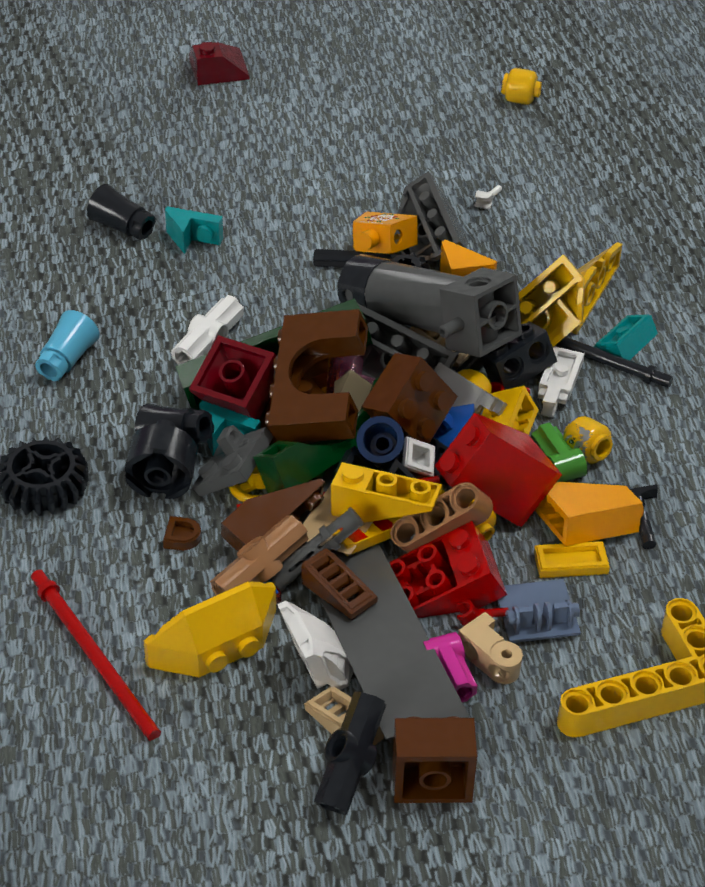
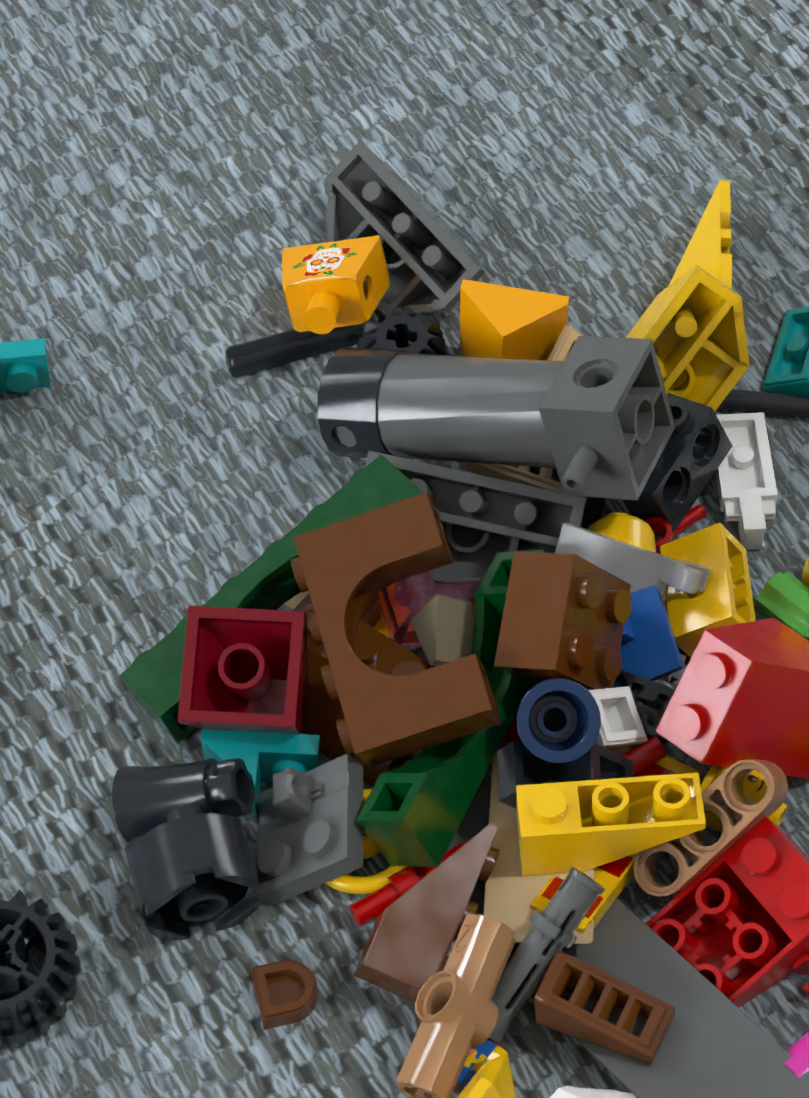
camera: 20 degrees left, 10 degrees up
white piece [171,295,244,365] -> none
white hand [474,185,502,210] -> none

